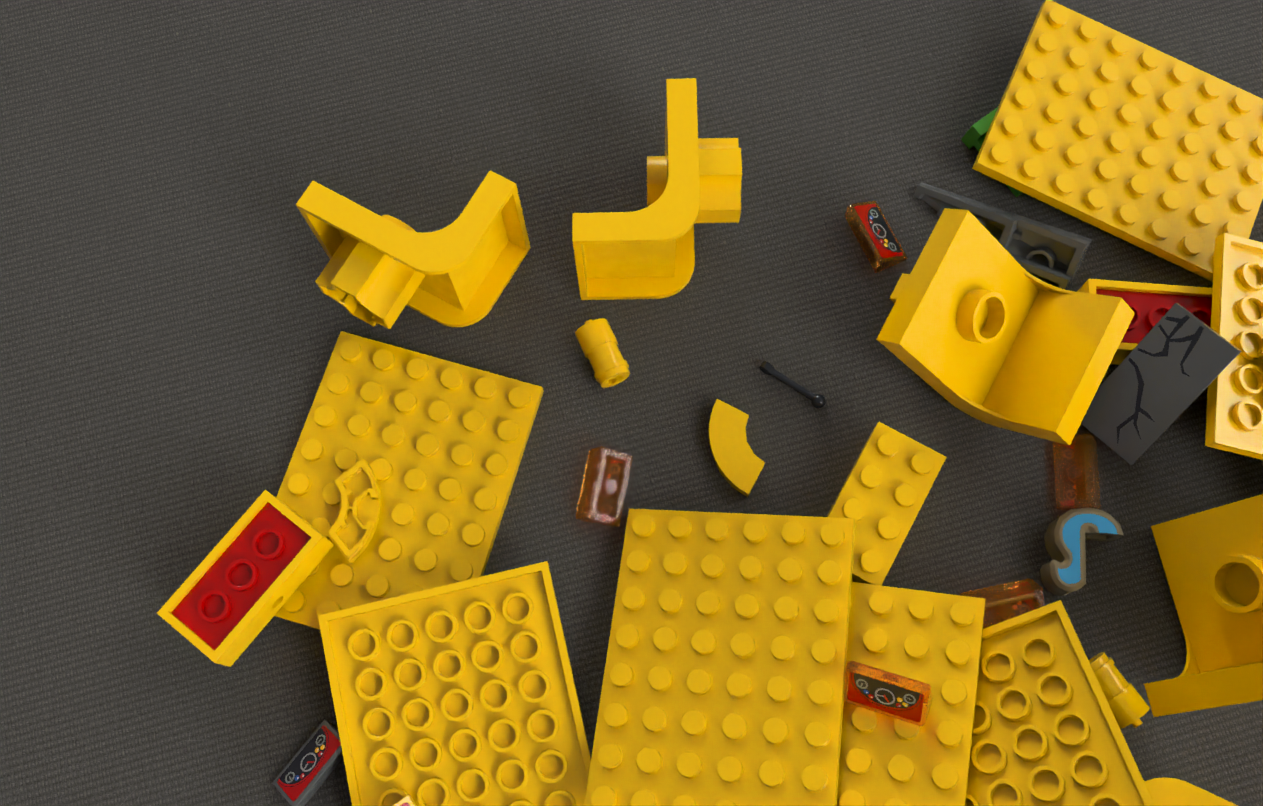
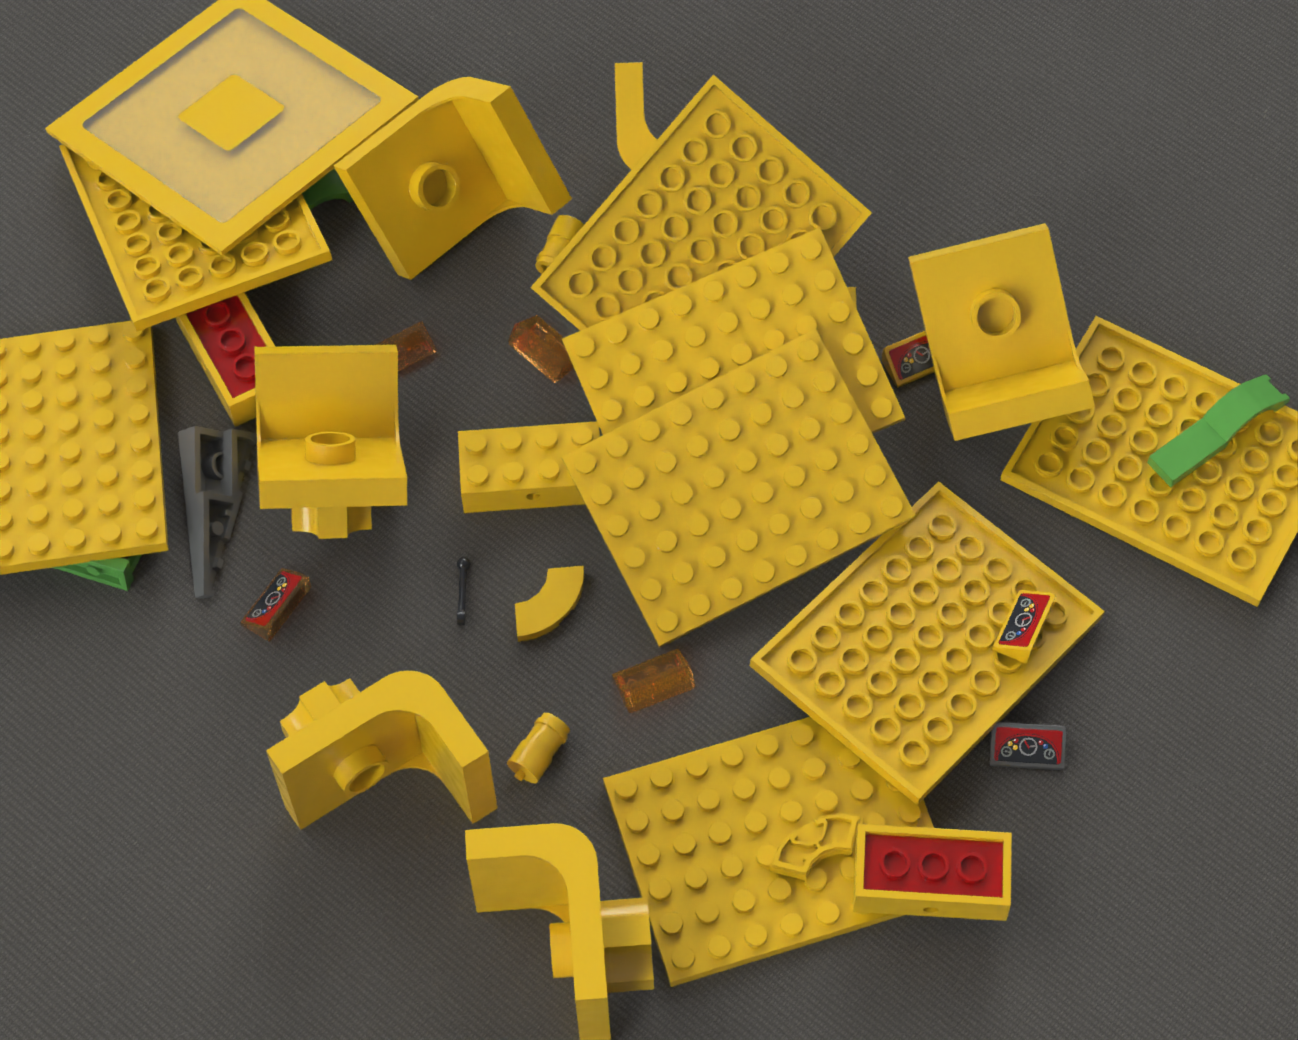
camera: 125 degrees left, 10 degrees down
slope [844,660,933,726] -> none
dark tan animal [1040,508,1124,596] -> none
dark grey tile [1081,303,1242,466] -> none

